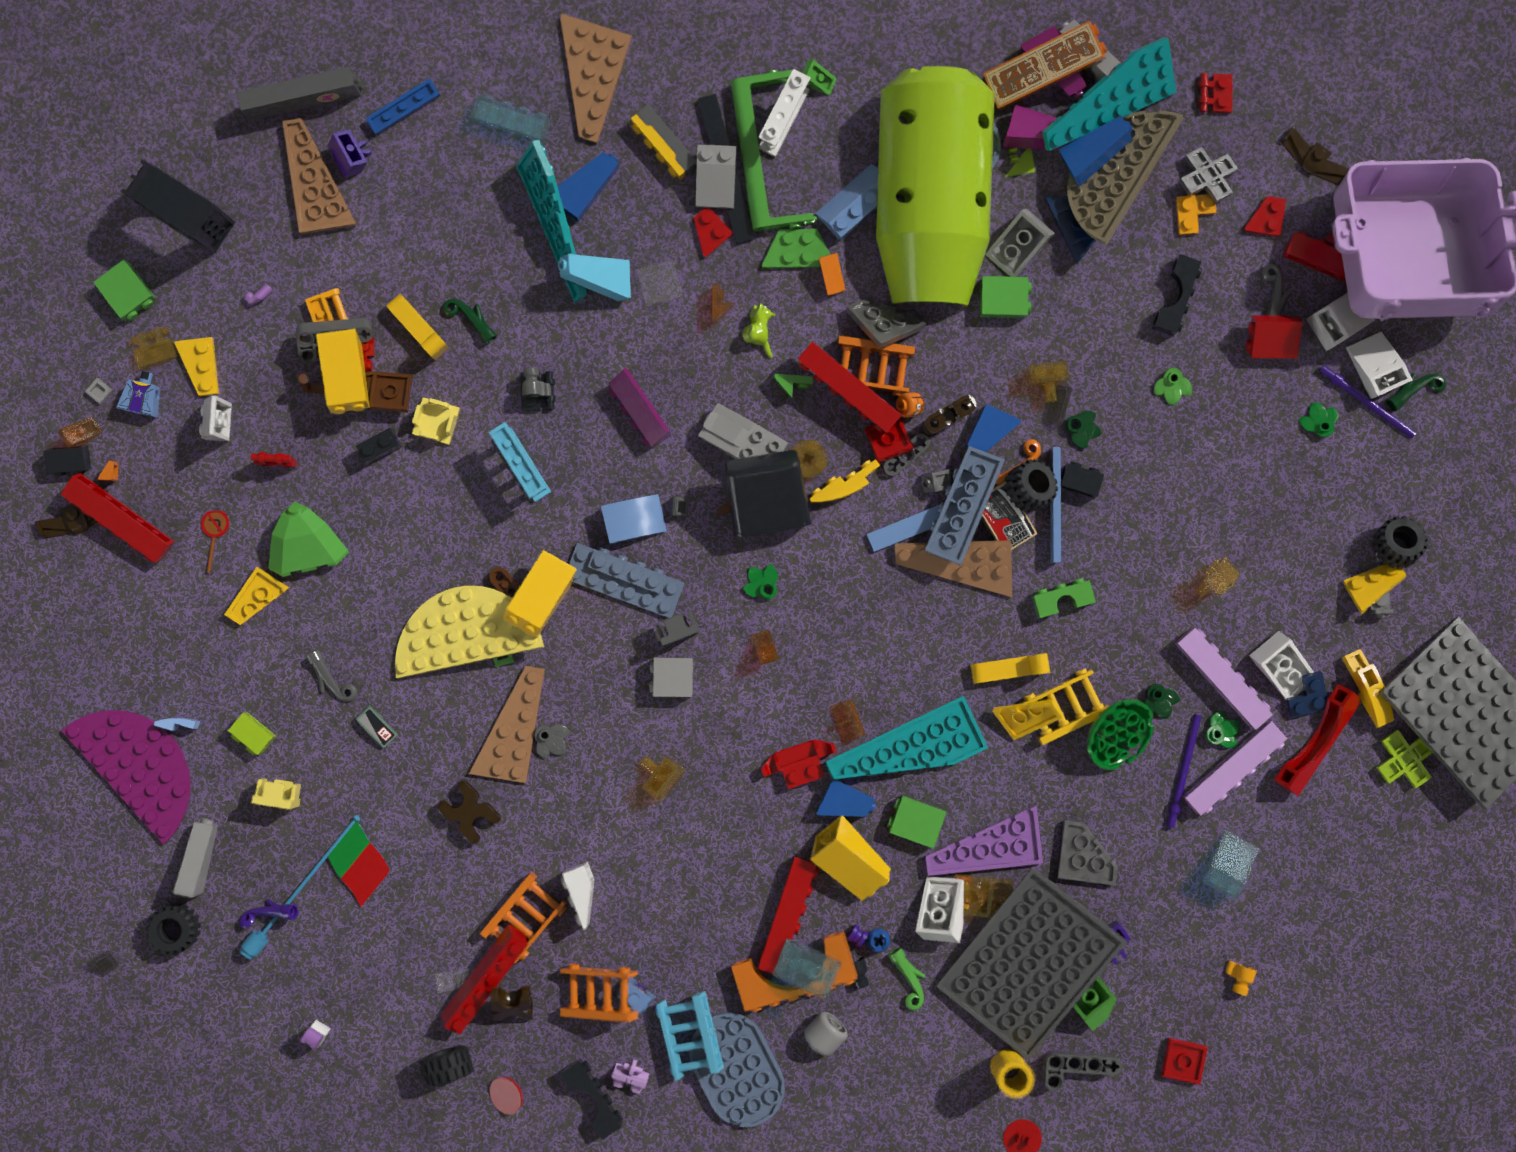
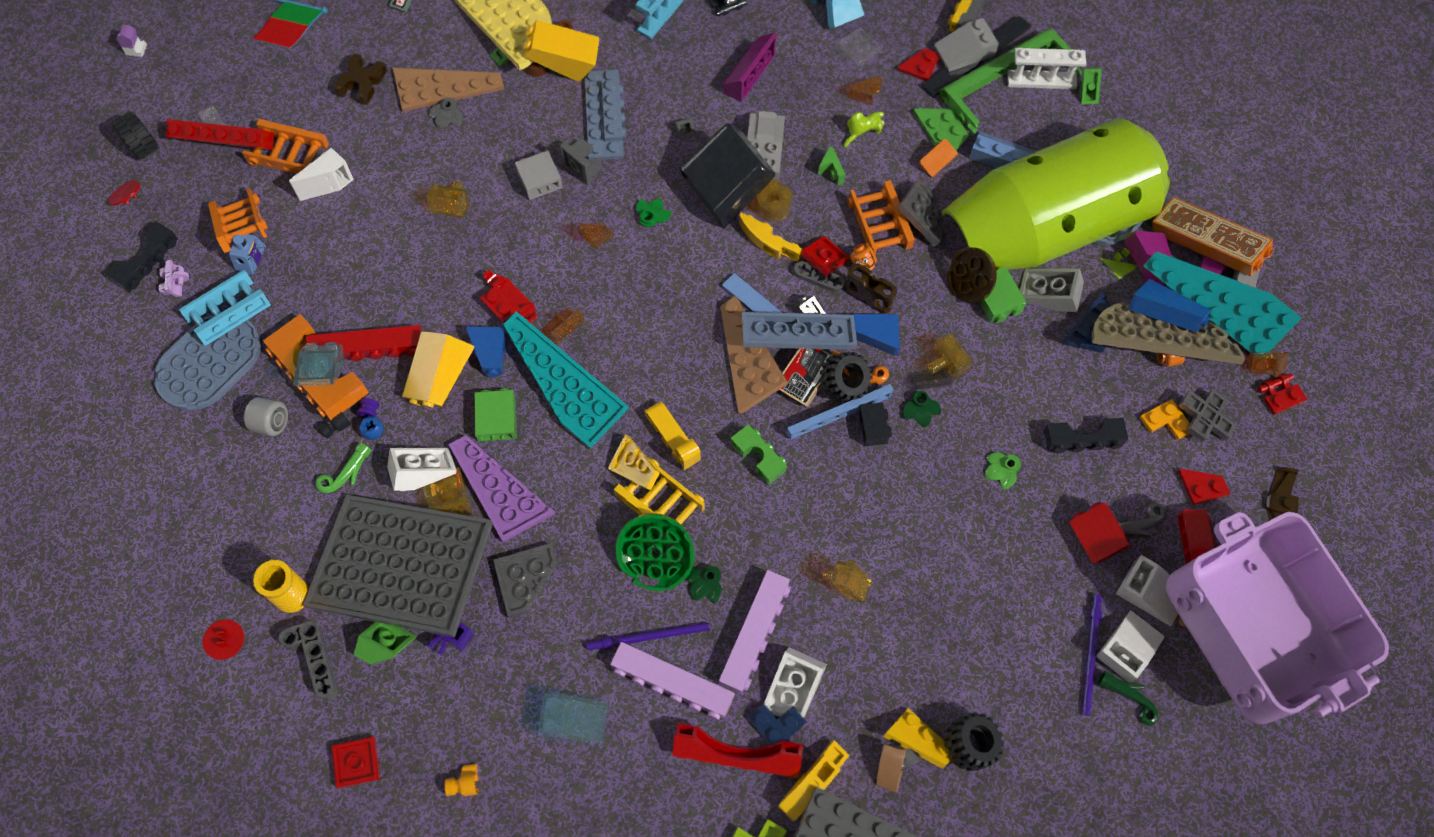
camera: 65 degrees right, 20 degrees down
dark brown piece [491,986,533,1021] -> none
medium blue slope [601,494,667,544] -> none
red brick [798,341,901,433] -> none
green plate [1205,710,1240,748] -> none
green plate [1299,402,1338,437] -> none
none -> medium nougat slope [876,744,906,792]
none -> dark brown tile [947,247,997,303]
none -> clear orange slope [1248,352,1289,377]

